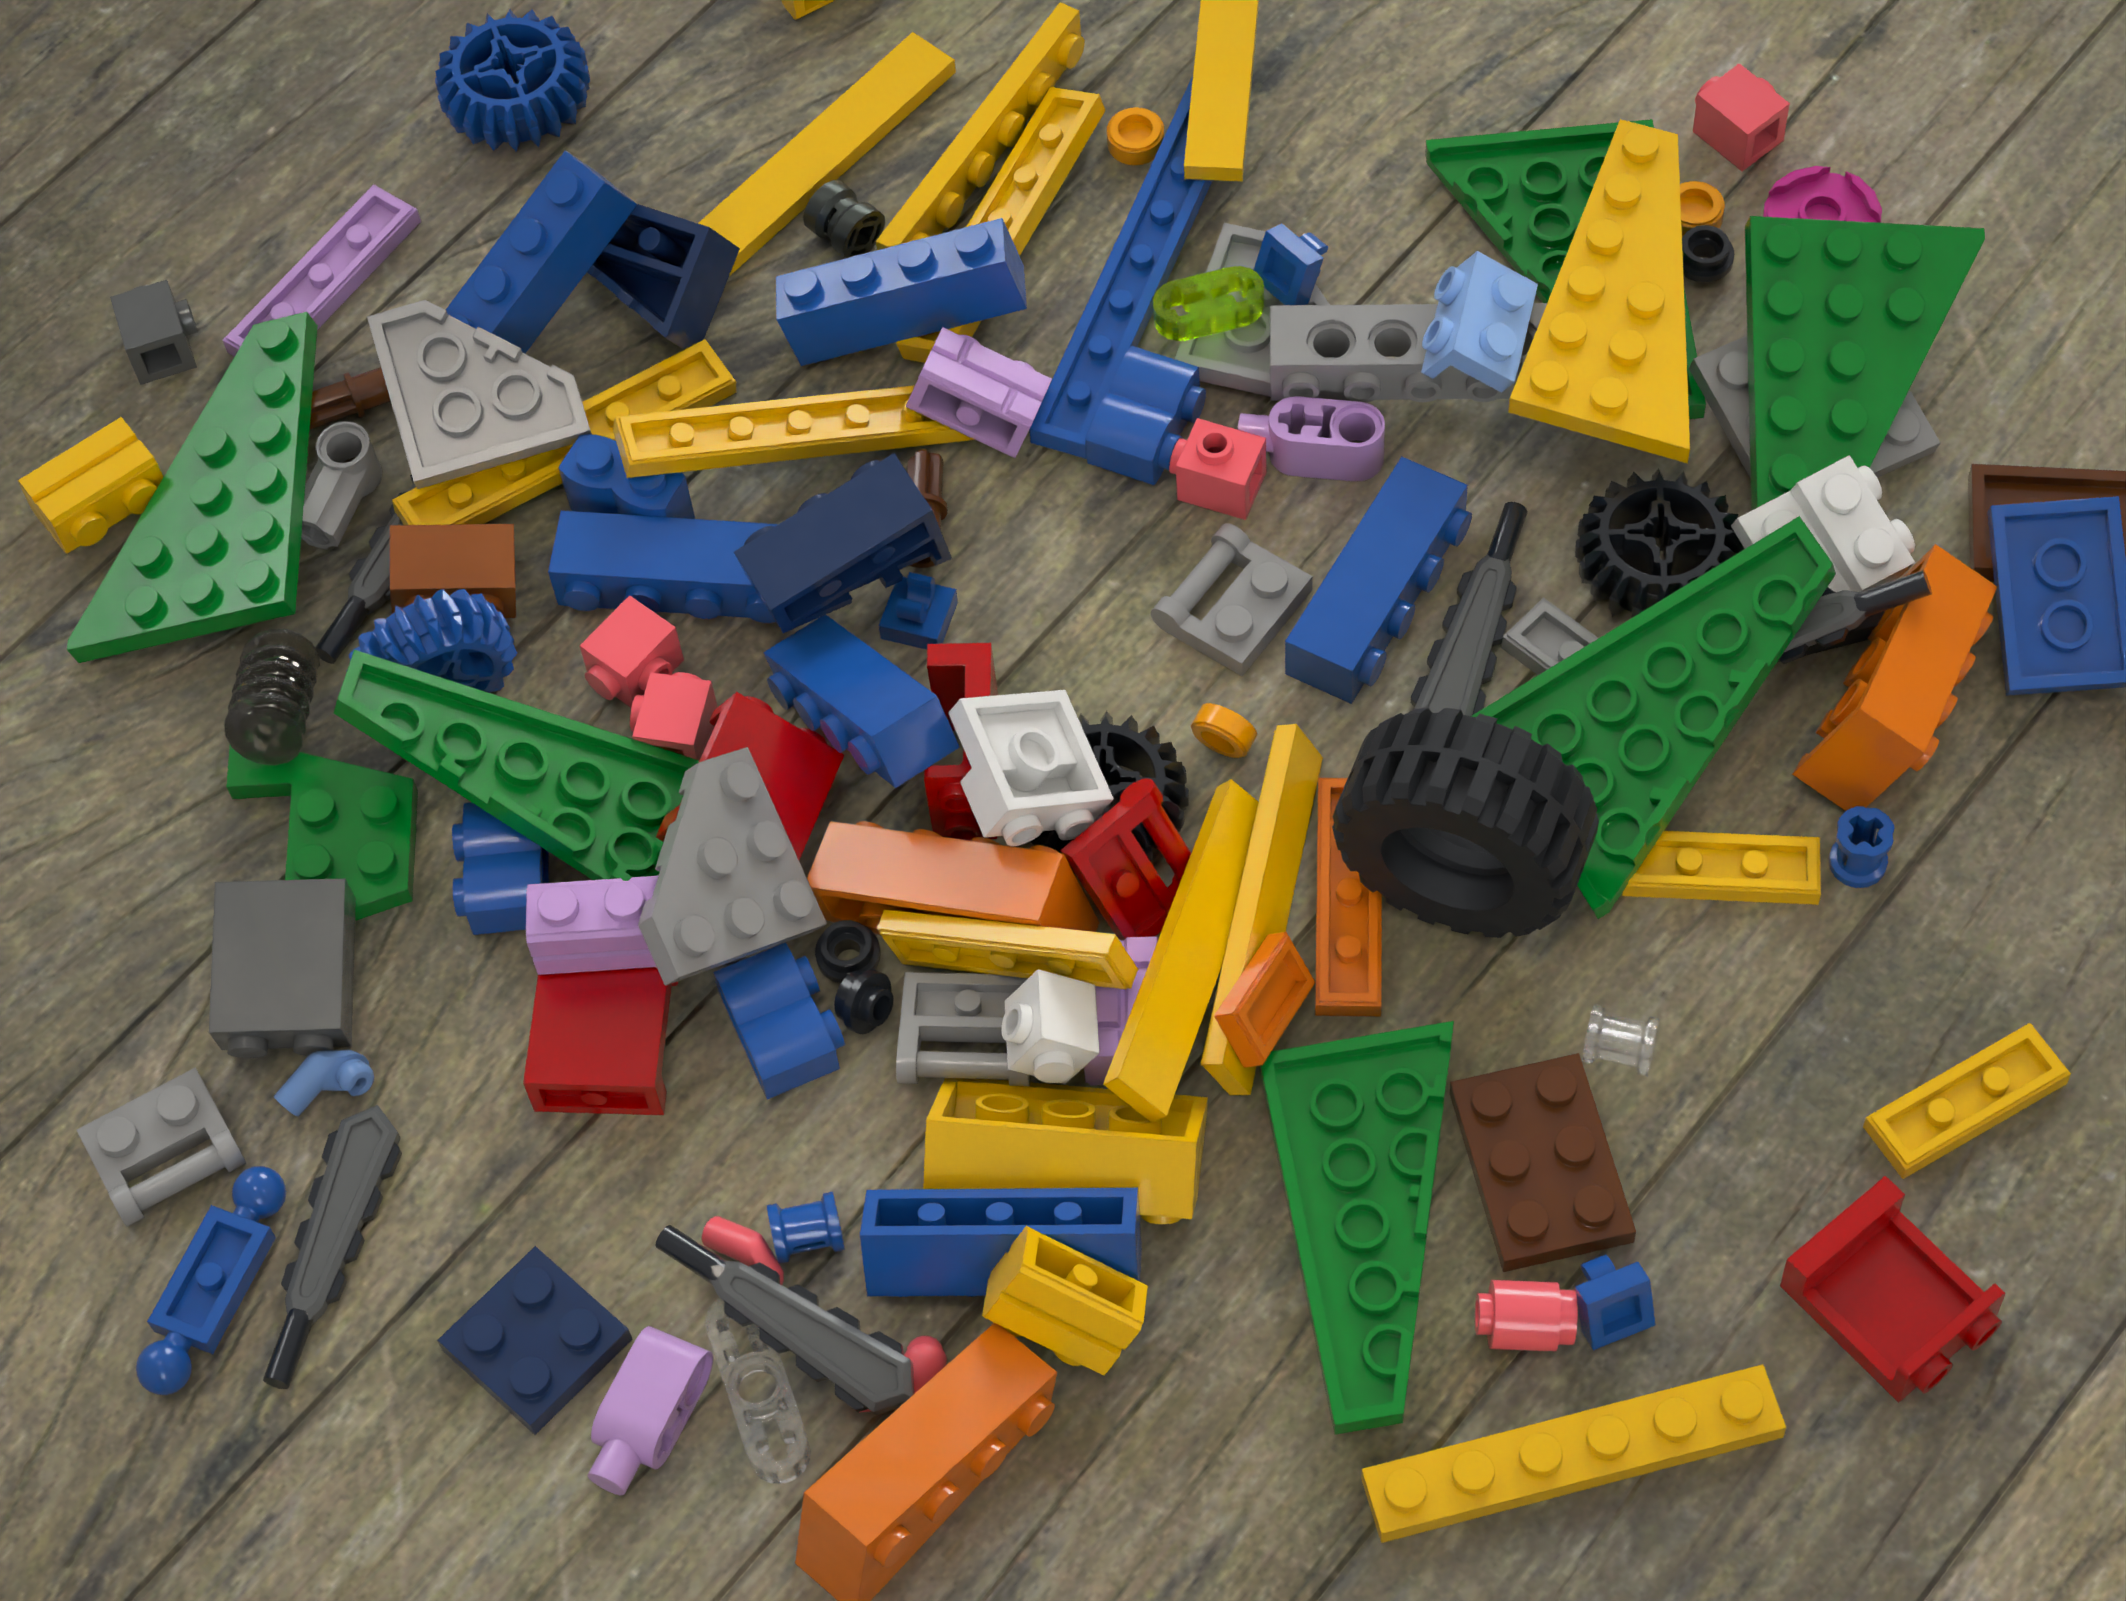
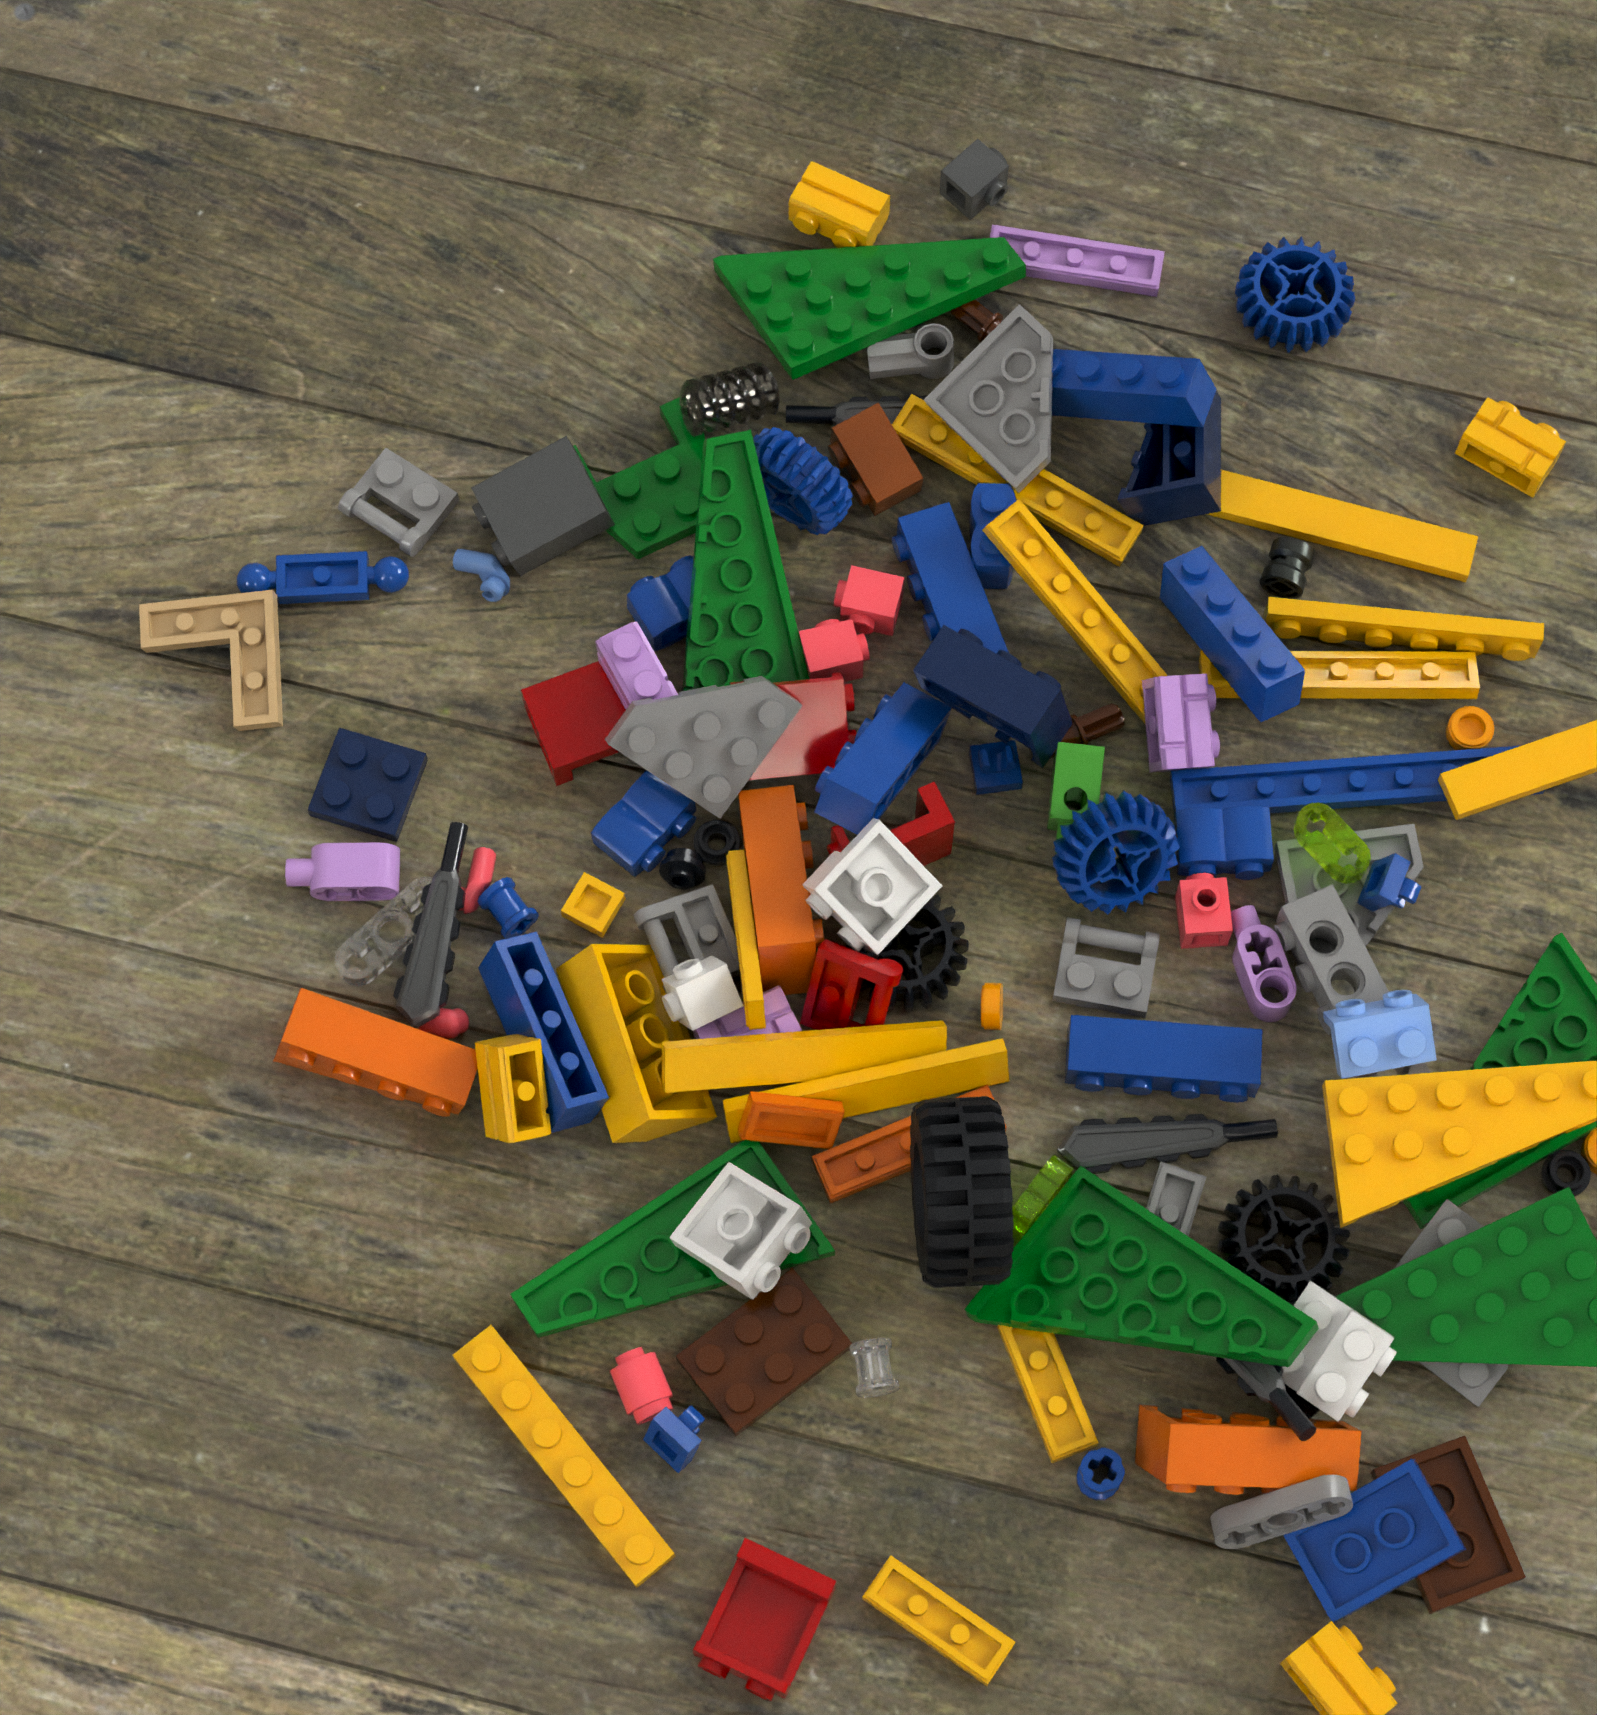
camera: 60 degrees right, 10 degrees up
dark grey sword [263,1105,402,1389] -> none
none -> tan plate [139,590,283,731]
none -> yellow plate [561,872,626,938]
none -> white plate [669,1162,812,1300]
none -> bright green torso [1047,742,1105,854]
none -> blue gear [1052,790,1180,915]
none -> light grey beam [1210,1475,1353,1549]

